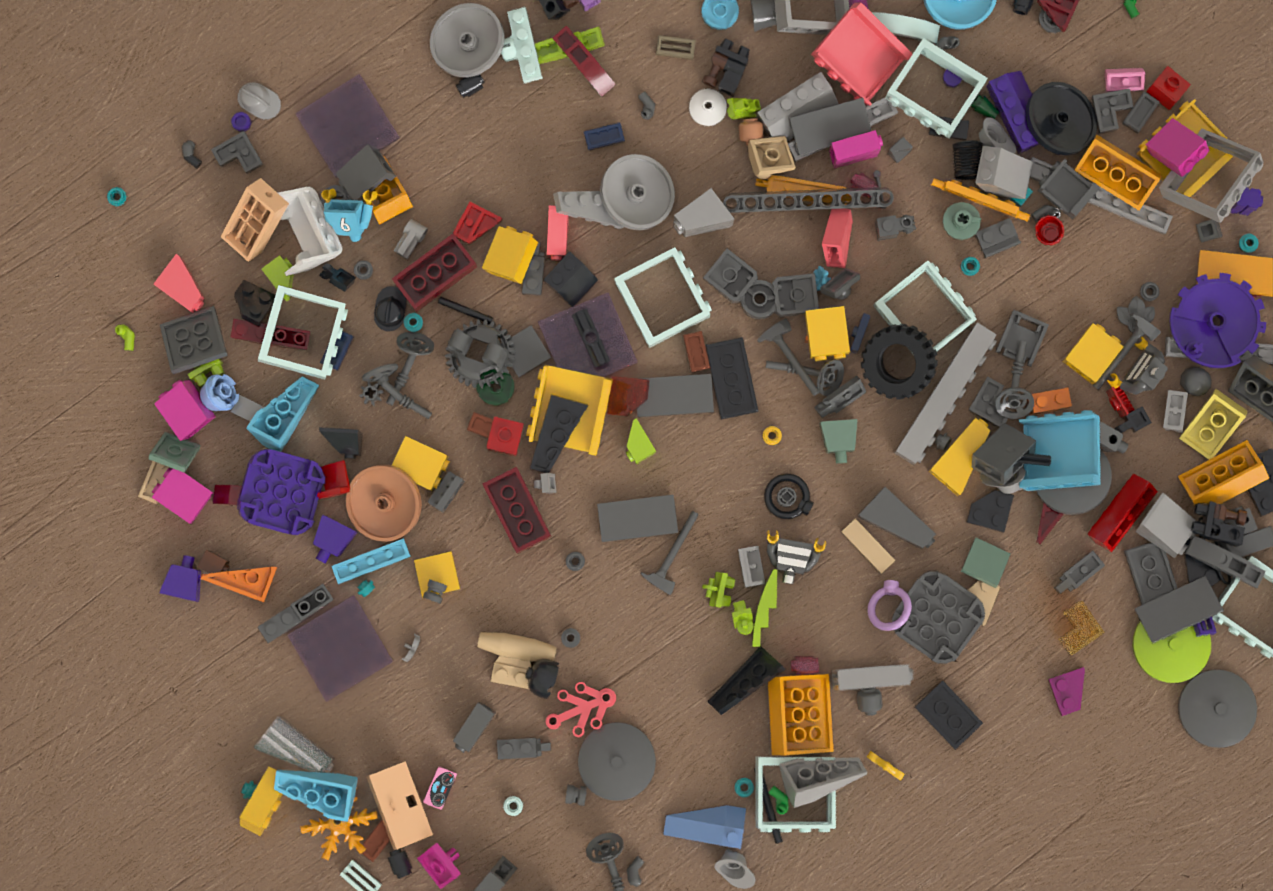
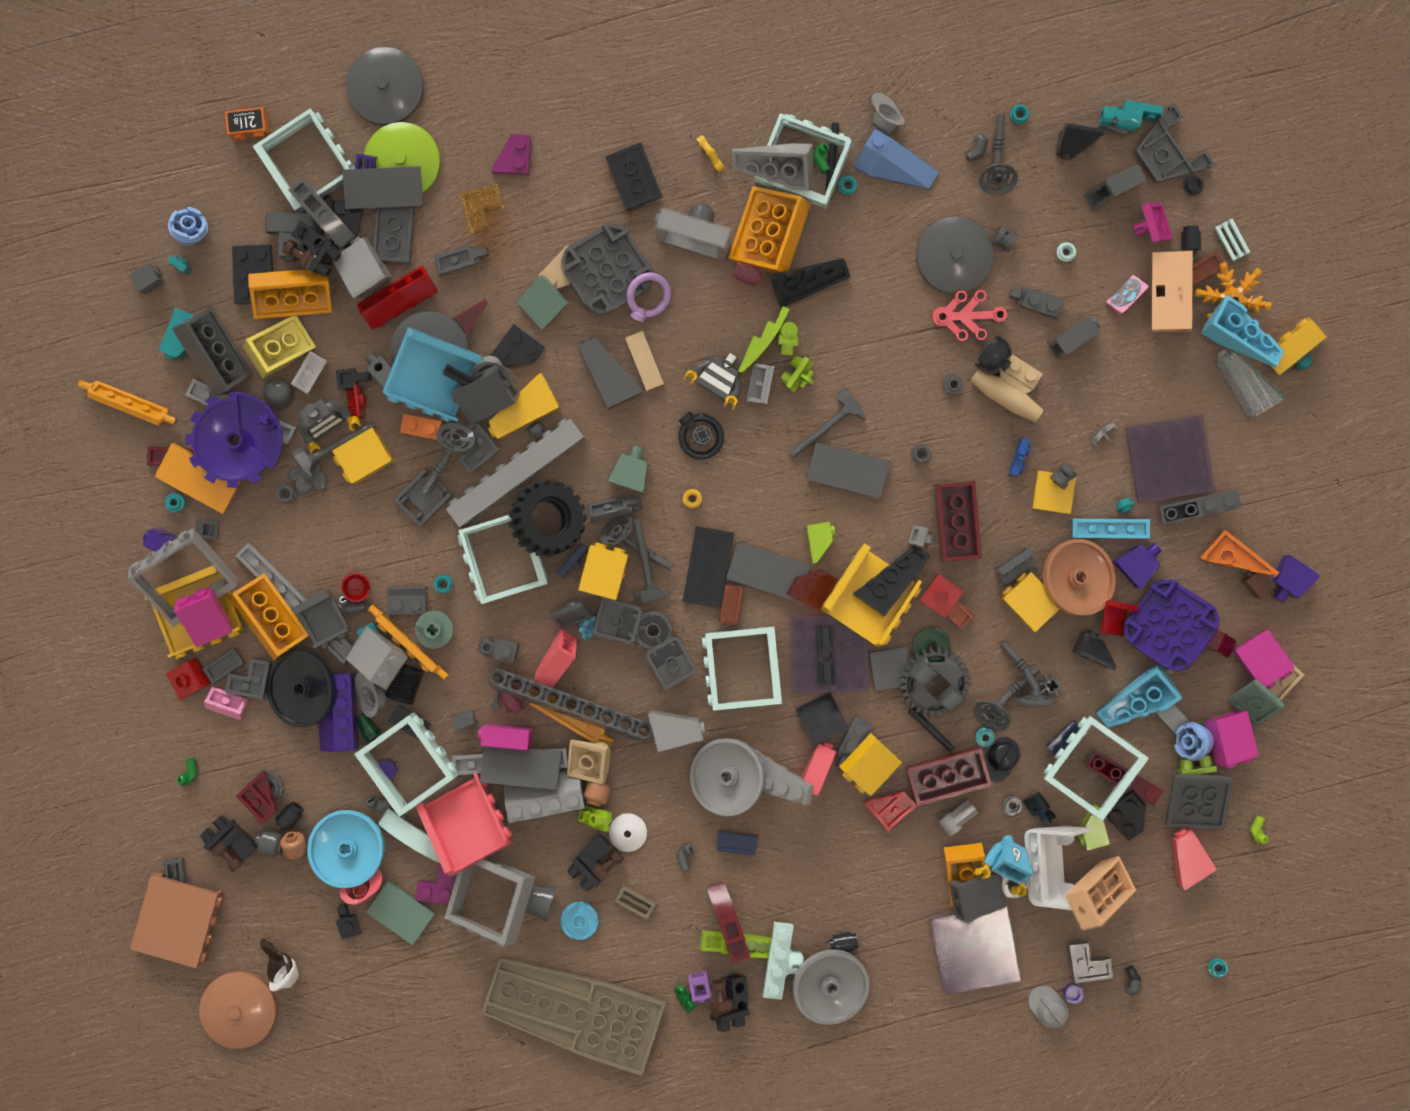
camera: 160 degrees left, 5 degrees up
none -> blue plate [1008,437,1031,477]

